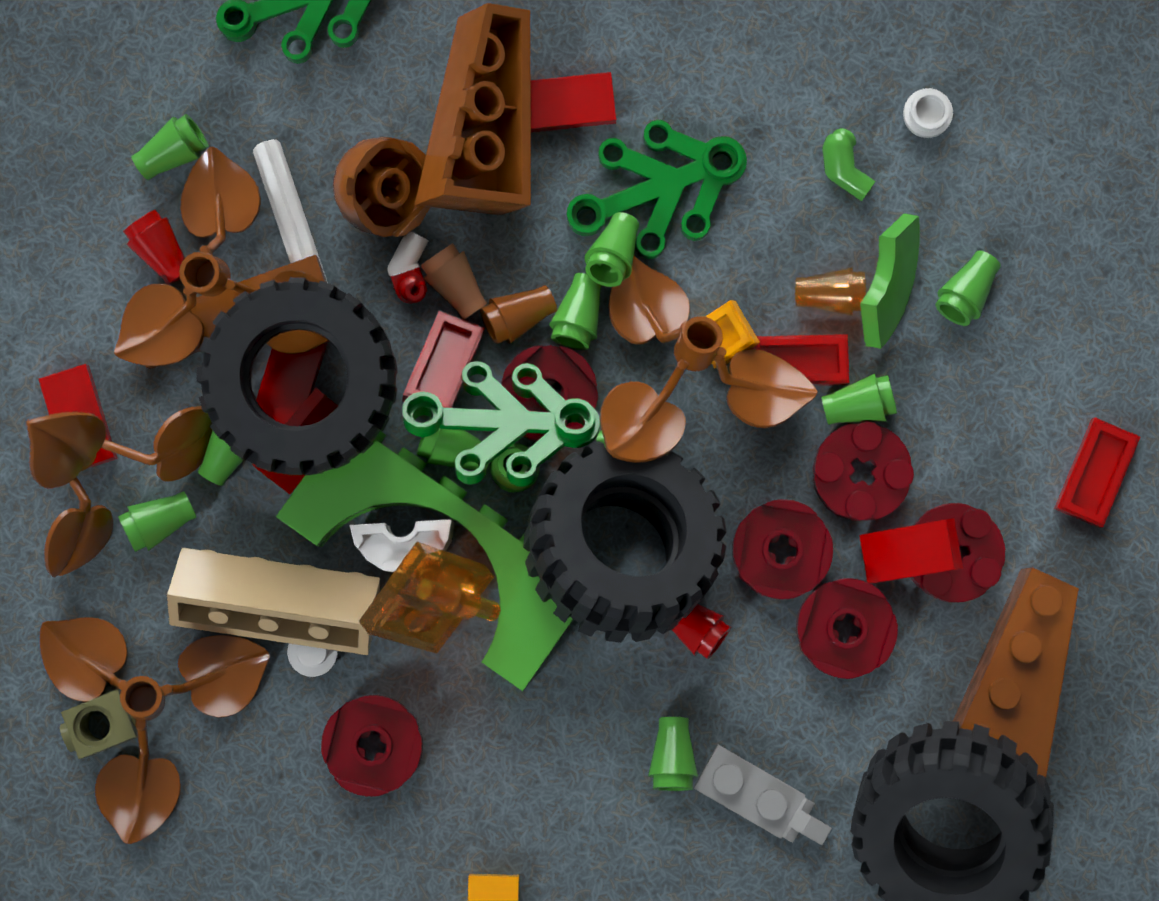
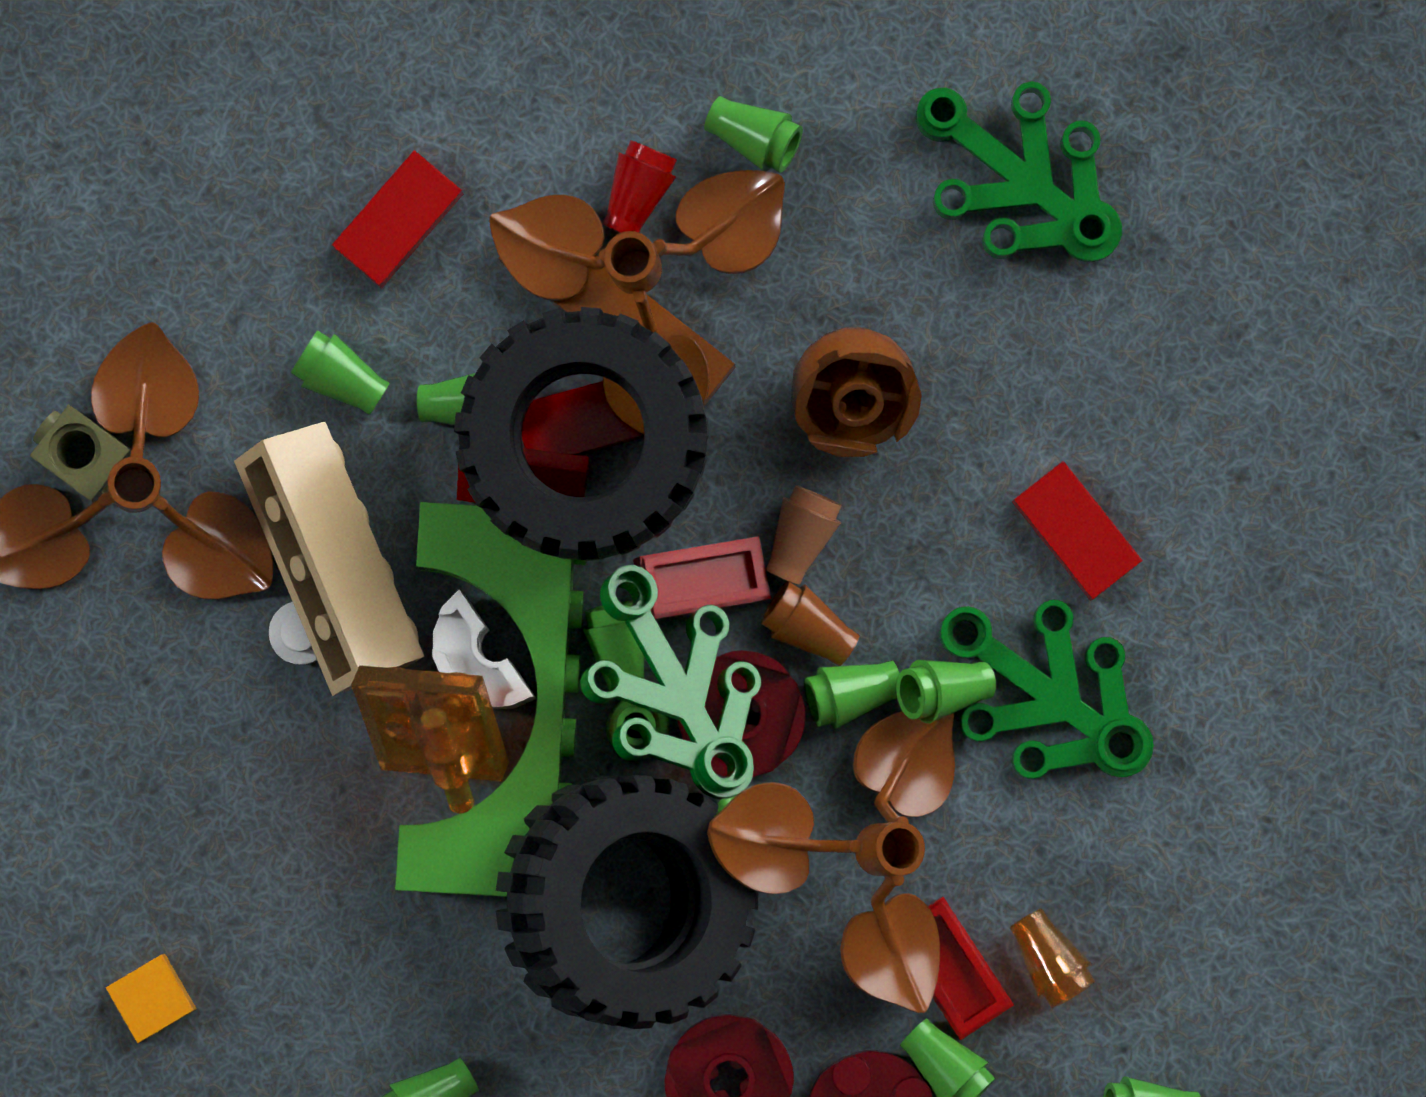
camera: 55 degrees right, 0 degrees up
dark orange plant [26,406,212,578] -> none
white axle [253,140,328,283] -> none
dark red plate [321,695,423,797] -> none
arm [387,231,429,304] -> none
dark orange wedge [414,3,531,215] -> none
red cone [671,604,731,659] -> none
light orange tile [705,300,760,368] -> none
bright green arm [822,128,876,202] -> none
bright green tile [860,214,920,349] -> none
white plate [903,88,953,138] -> none

